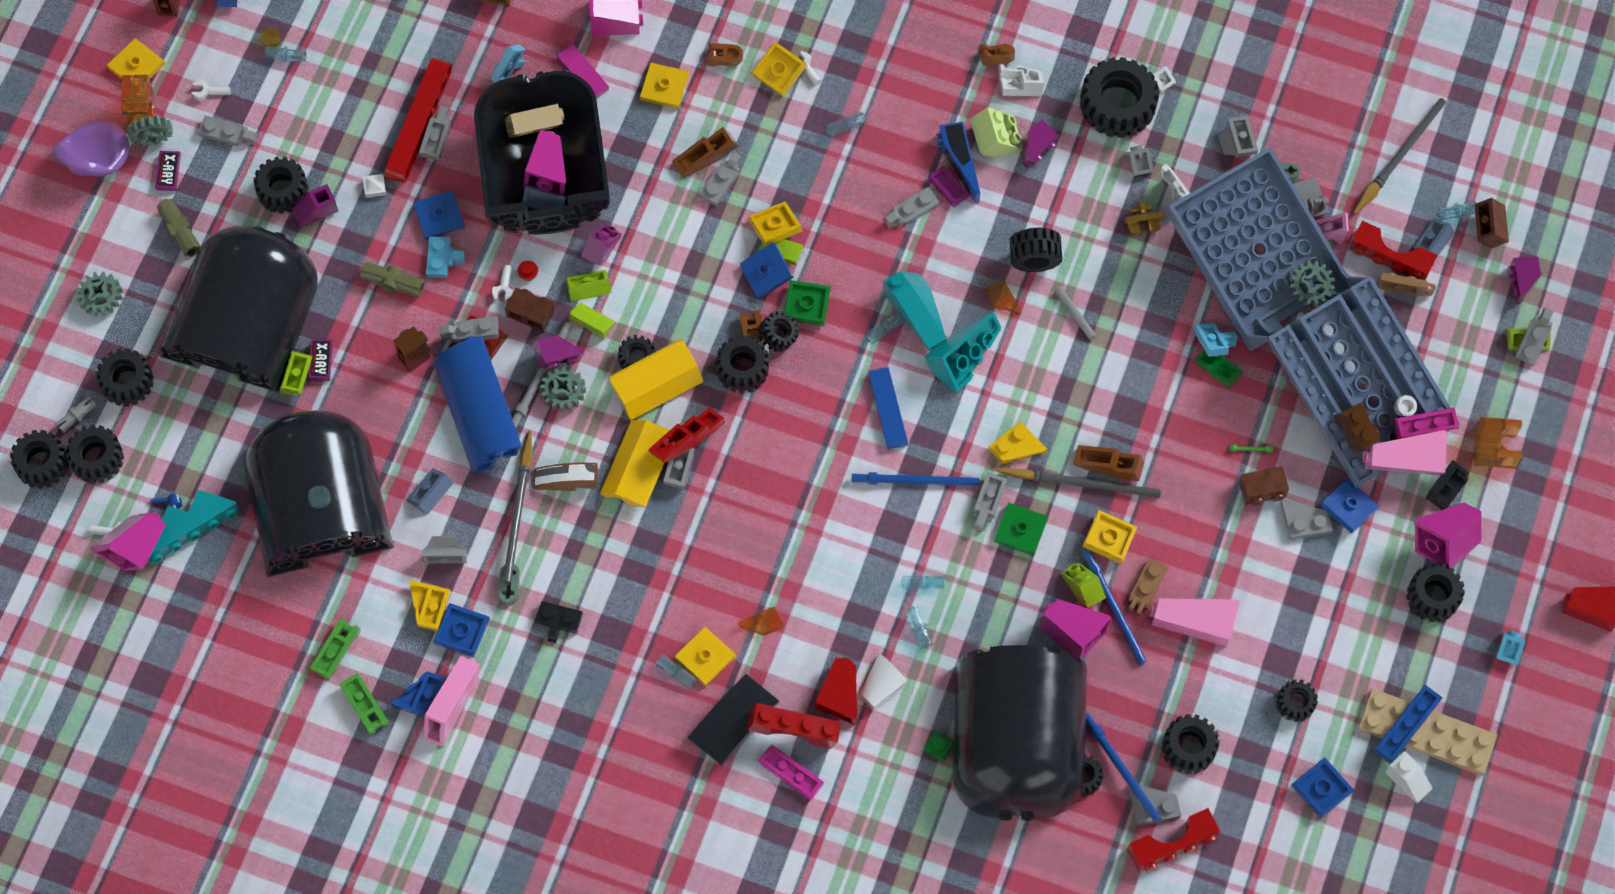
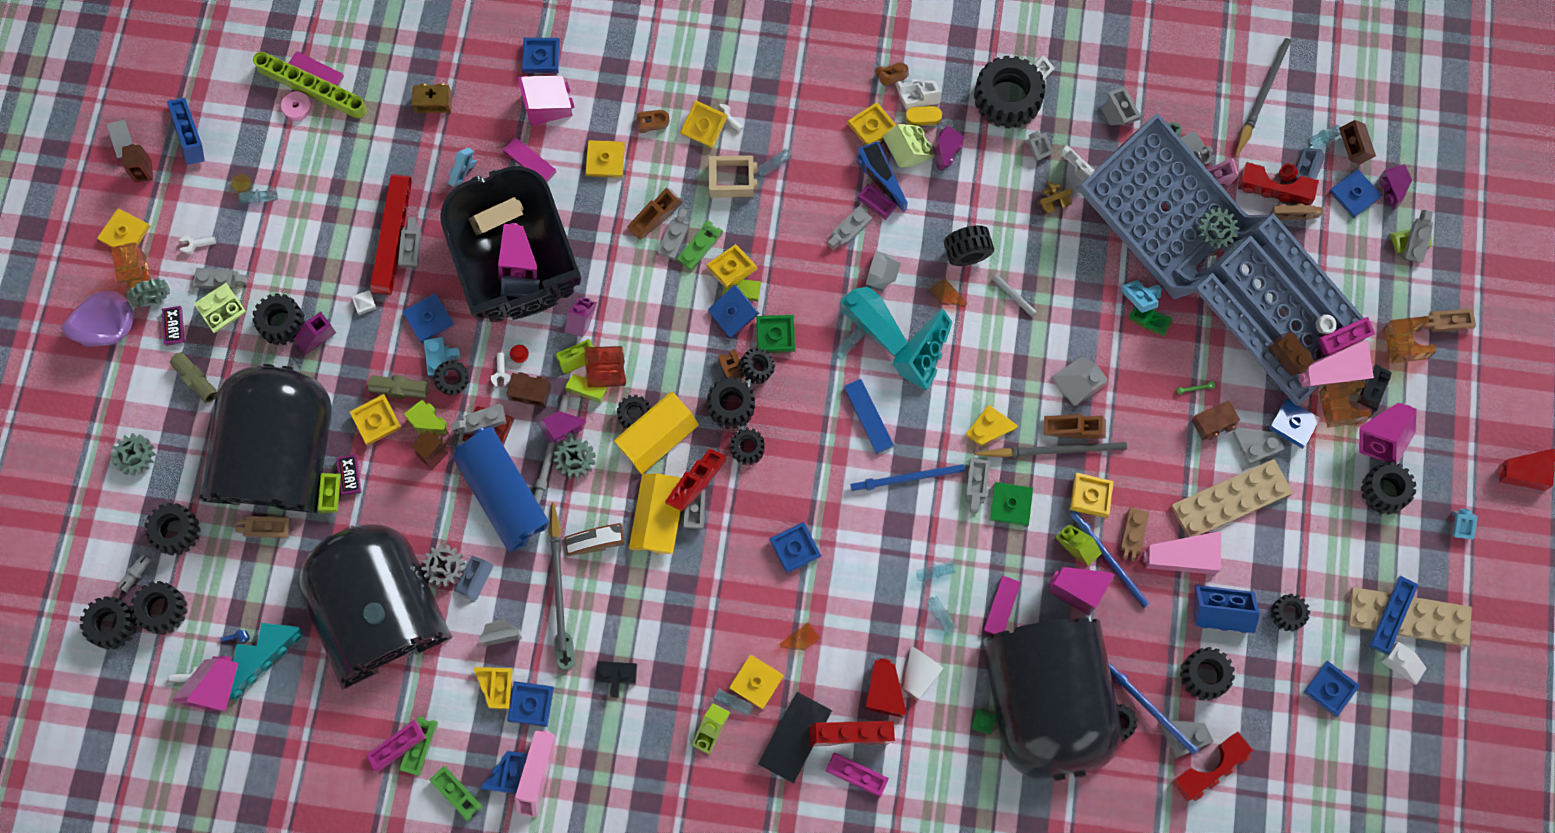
camera: 10 degrees left, 5 degrees up
none -> yellowish green slope [194,283,247,334]
none -> medium nougat hinge [235,516,291,539]
none -> yellow plate [350,394,402,446]
none -> dark pink tile [366,720,426,773]
none -> lime slope [404,400,449,435]
none -> light grey gear [421,544,465,588]
none -> black tyre [433,360,469,395]
none -> clear red slope [584,346,626,388]
none -> bright green plate [677,220,723,271]
none -> lime slope [692,703,730,755]
none -> tan window [709,156,757,198]
none -> black tyre [730,428,765,465]
none -> blue plate [769,522,822,574]
none -> yellow plate [847,102,896,146]
none -> light grey slope [865,251,901,291]
none -> yellow tile [906,106,942,126]
none -> dark pink tile [984,575,1021,635]
none -> light grey slope [1051,356,1108,407]
none -> tan plate [1171,459,1293,538]
none -> blue slope [1193,585,1260,633]
none -> red plate [1279,163,1298,182]
none -> clear orange piece [1319,380,1372,428]
none -> blue plate [1329,169,1383,218]
none -> medium nougat hinge [1422,309,1476,332]

